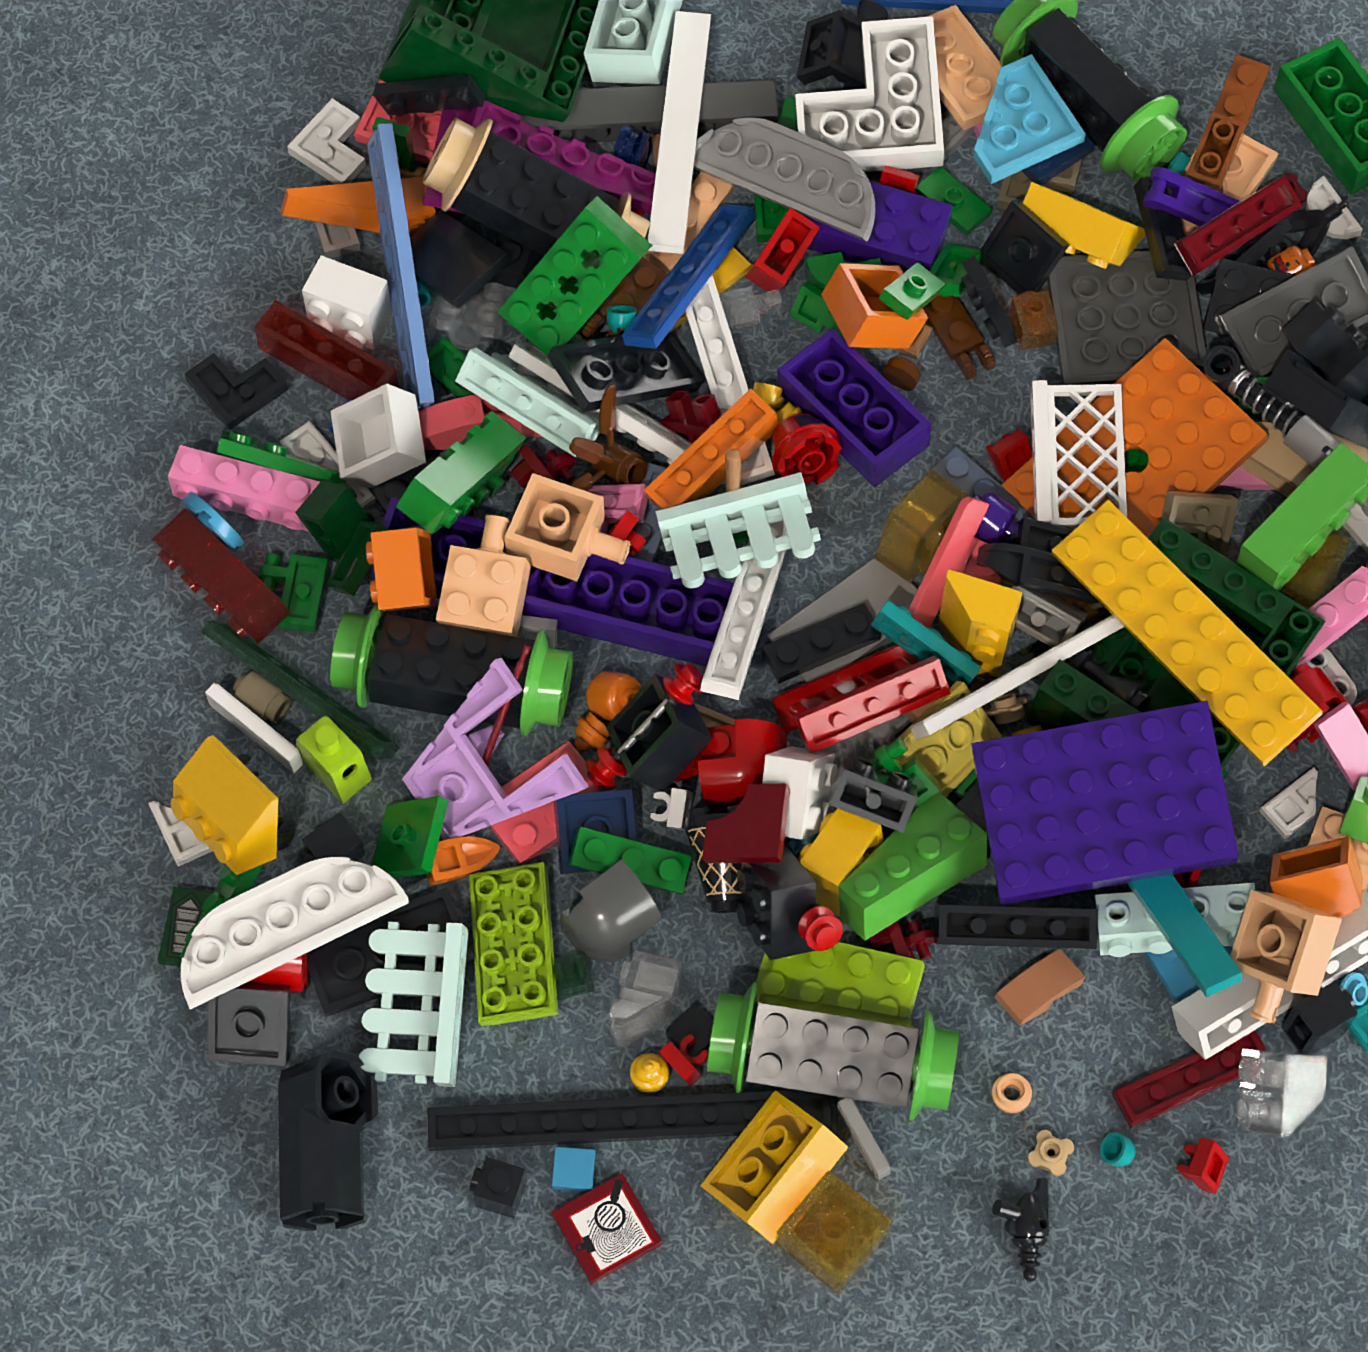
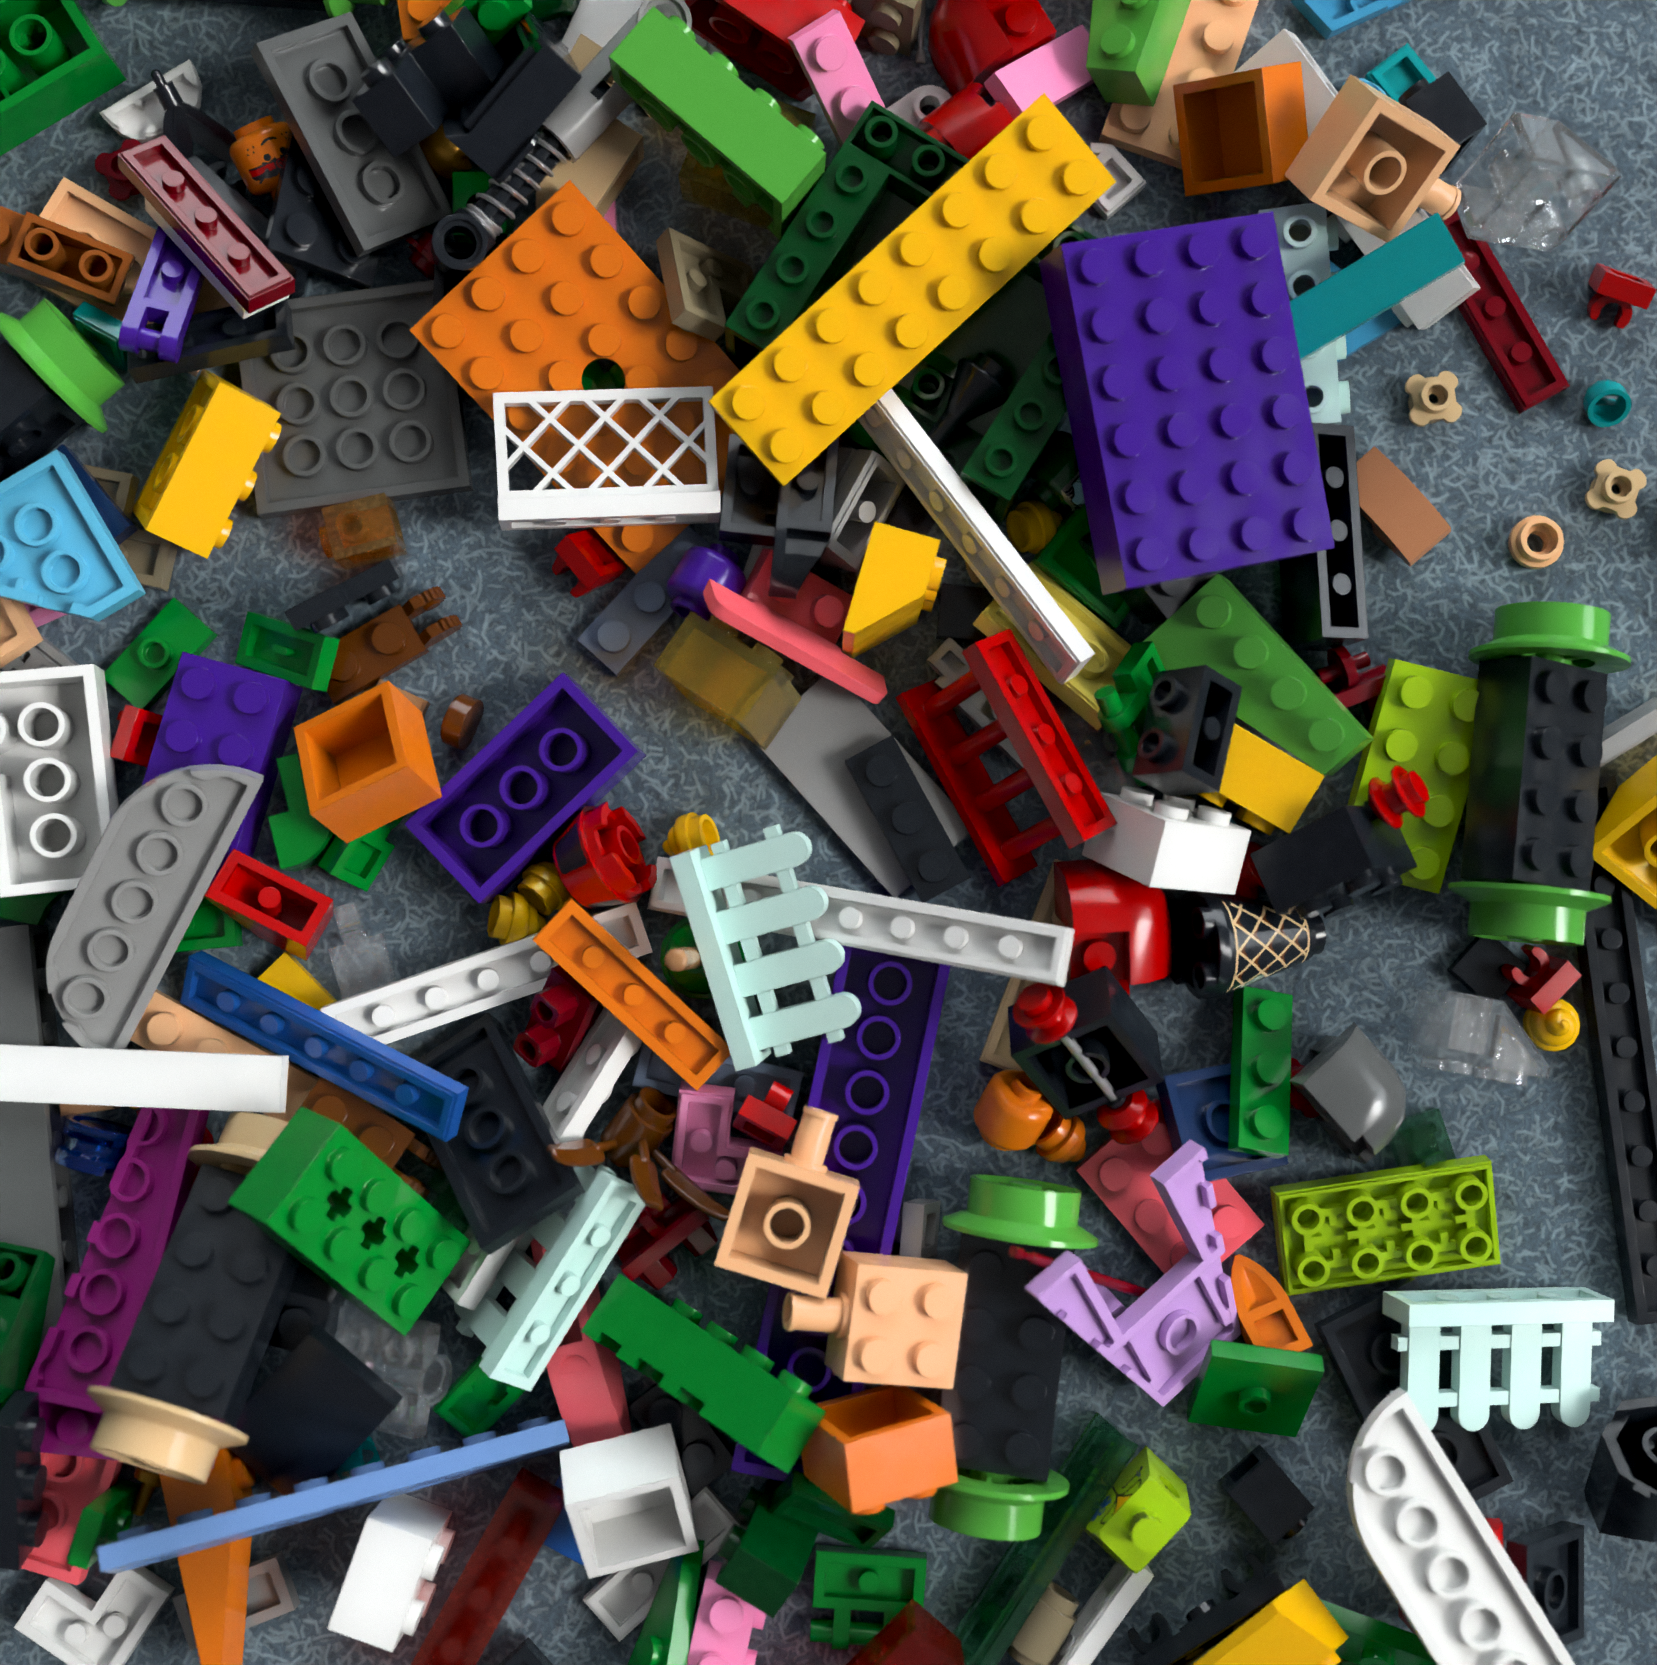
camera: 95 degrees left, 20 degrees up
teal hinge [607,305,636,334] -> none
white tile [650,788,693,831] -> none
dark red tile [702,784,790,863] -> none
teal plate [871,600,981,686] -> none
green plate [879,262,946,320] -> none
black tile [980,199,1069,302] -> none
none -> yellow plate [662,812,720,856]
none -> tan plate [1405,371,1462,427]

